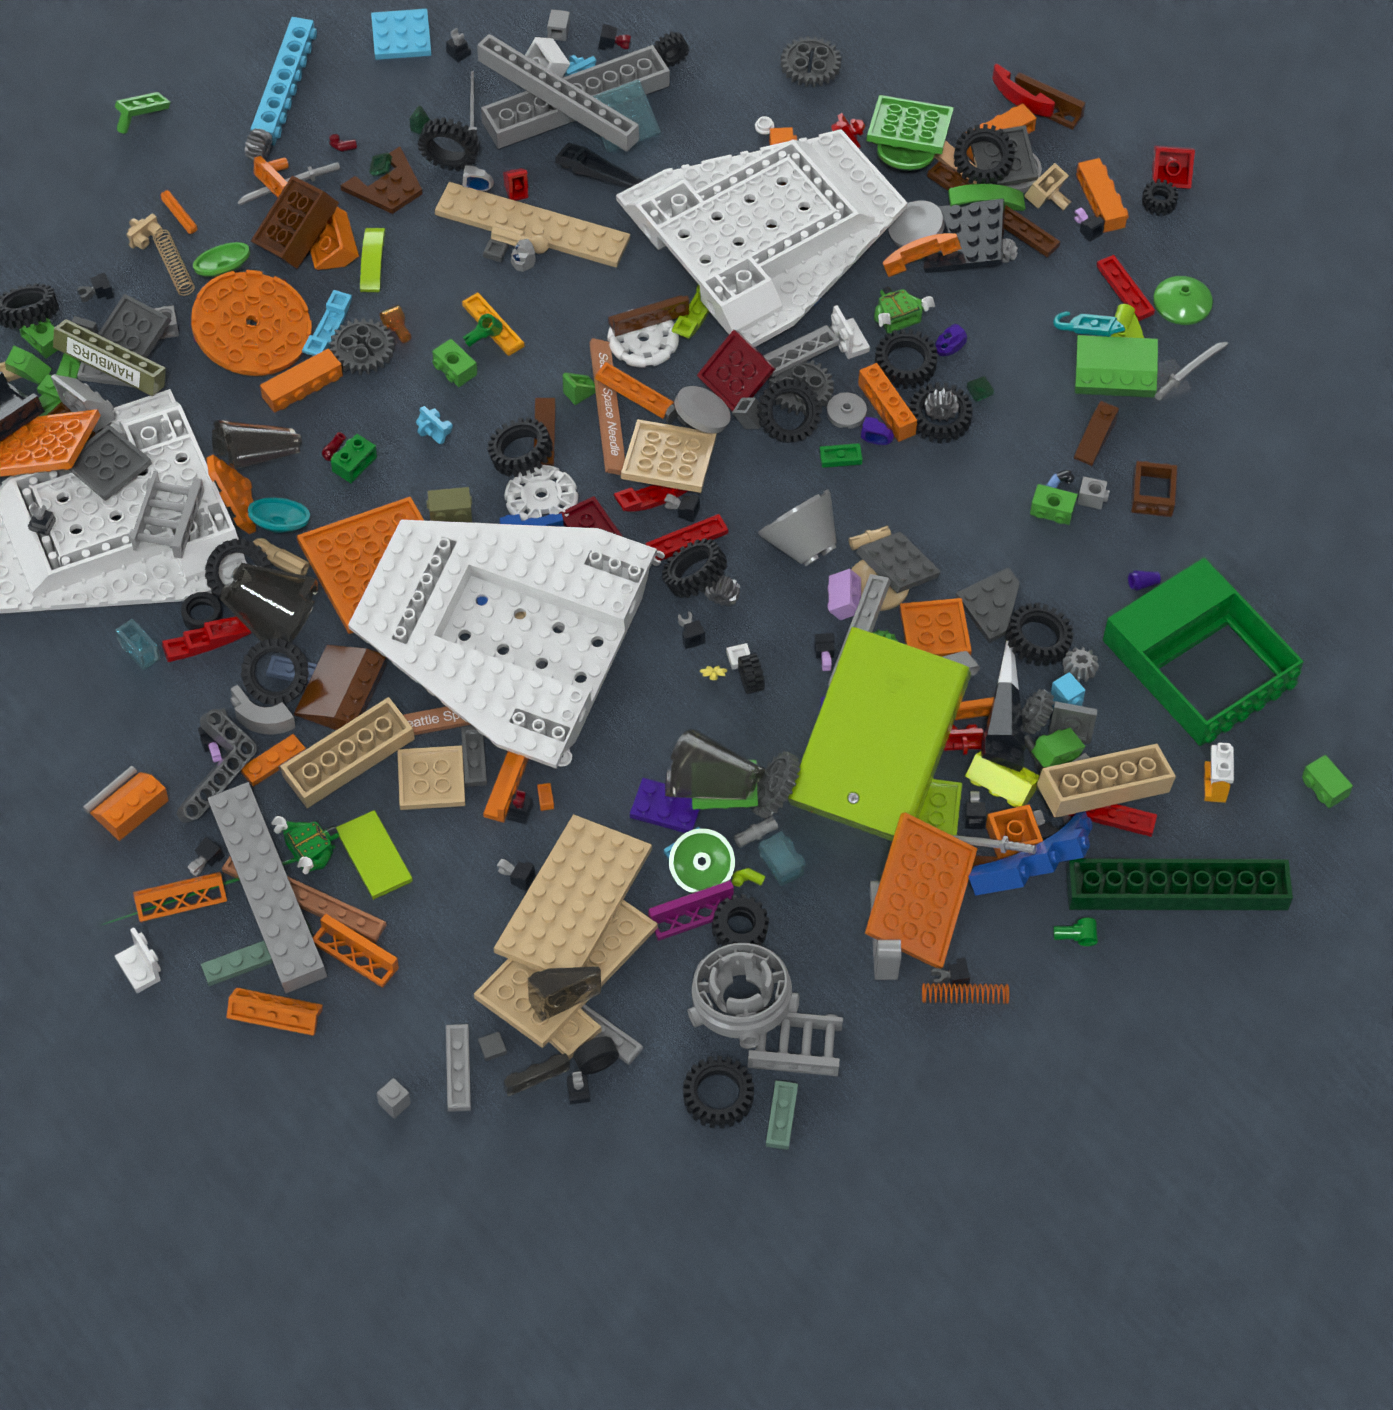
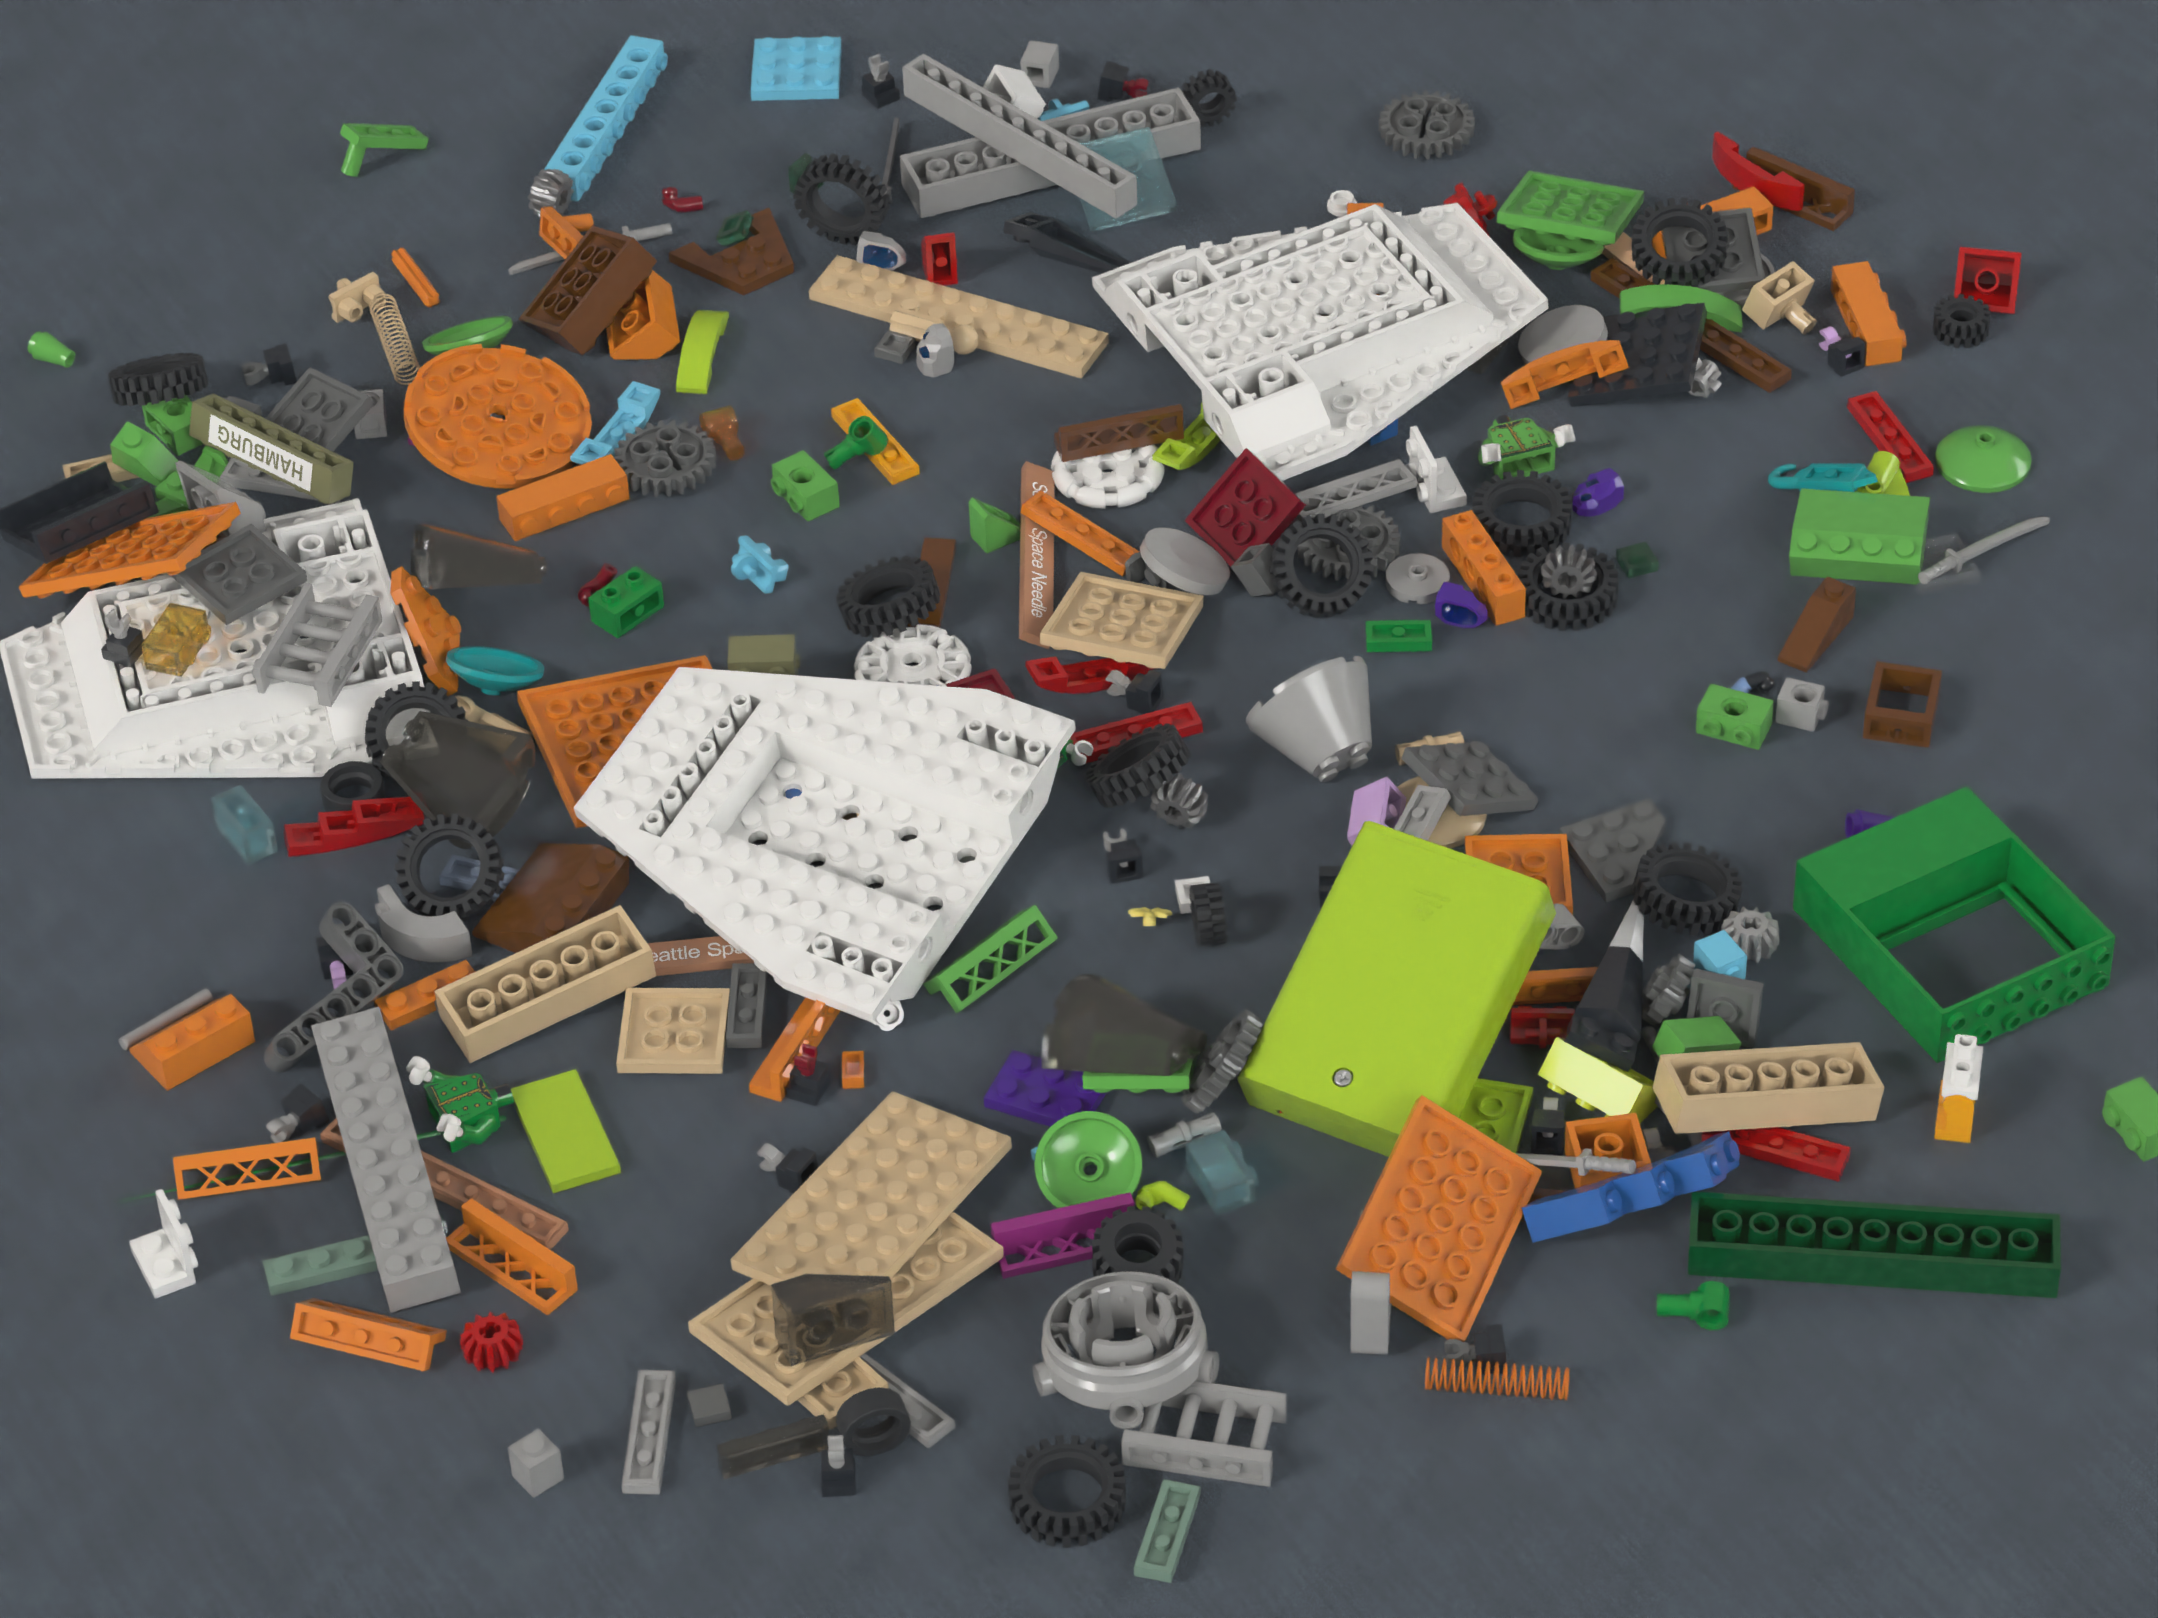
camera: 10 degrees right, 15 degrees down
none -> clear yellow brick [141,603,211,677]
none -> red gear [460,1310,524,1374]
none -> bright green fence [923,905,1058,1013]

